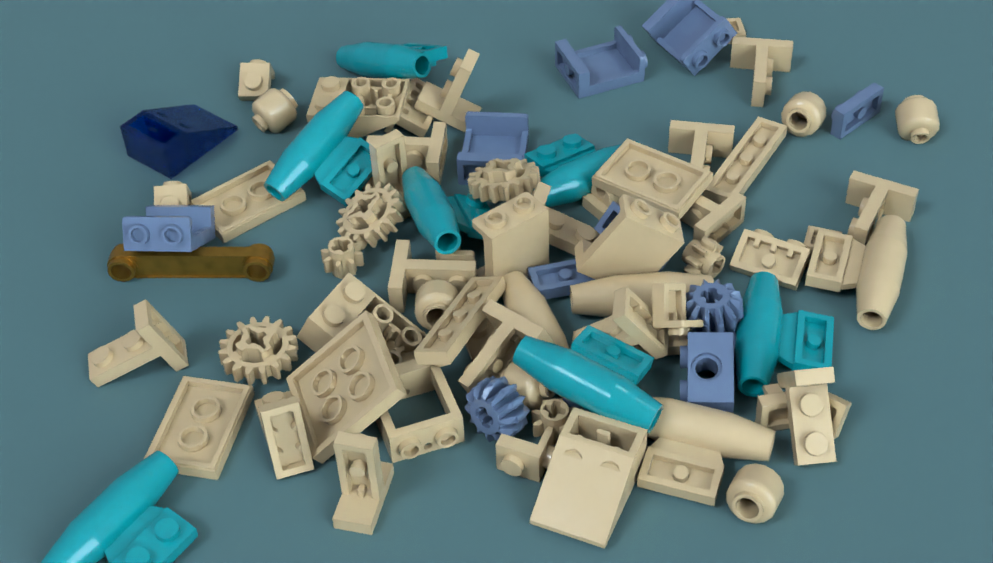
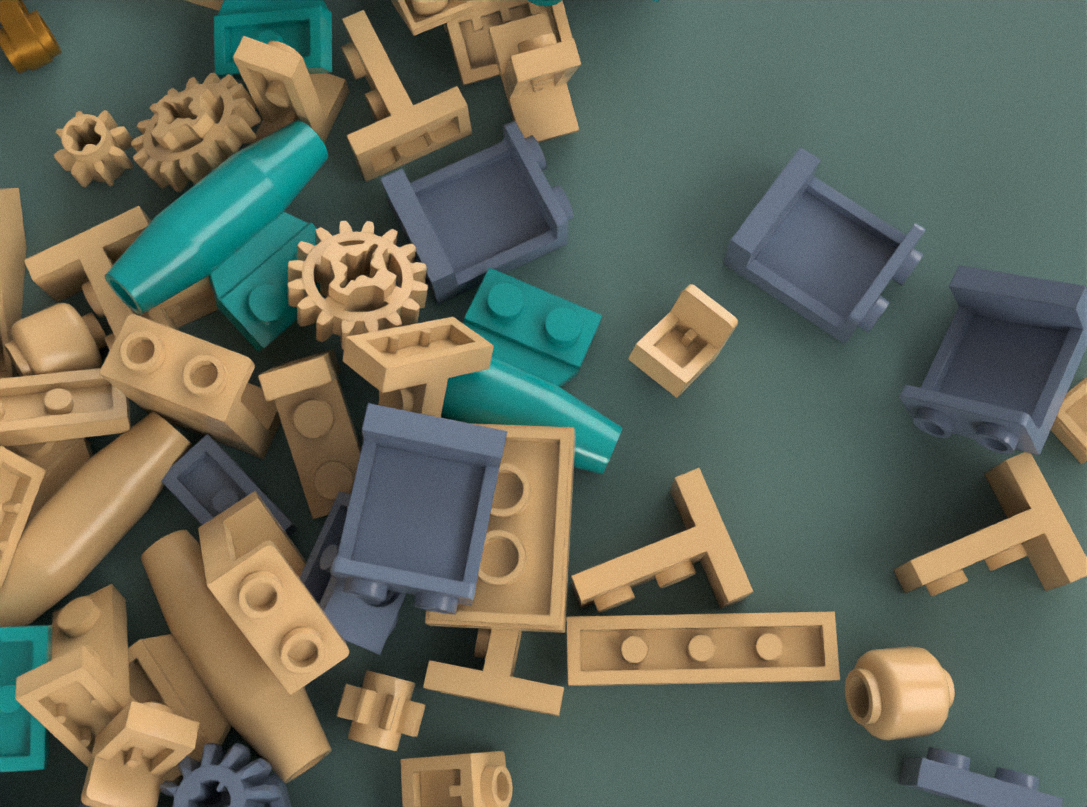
camera: 60 degrees right, 30 degrees up
none -> sand blue panel [330,403,507,615]
none -> tan bracket [343,317,494,418]
none -> tan bracket [628,284,738,398]

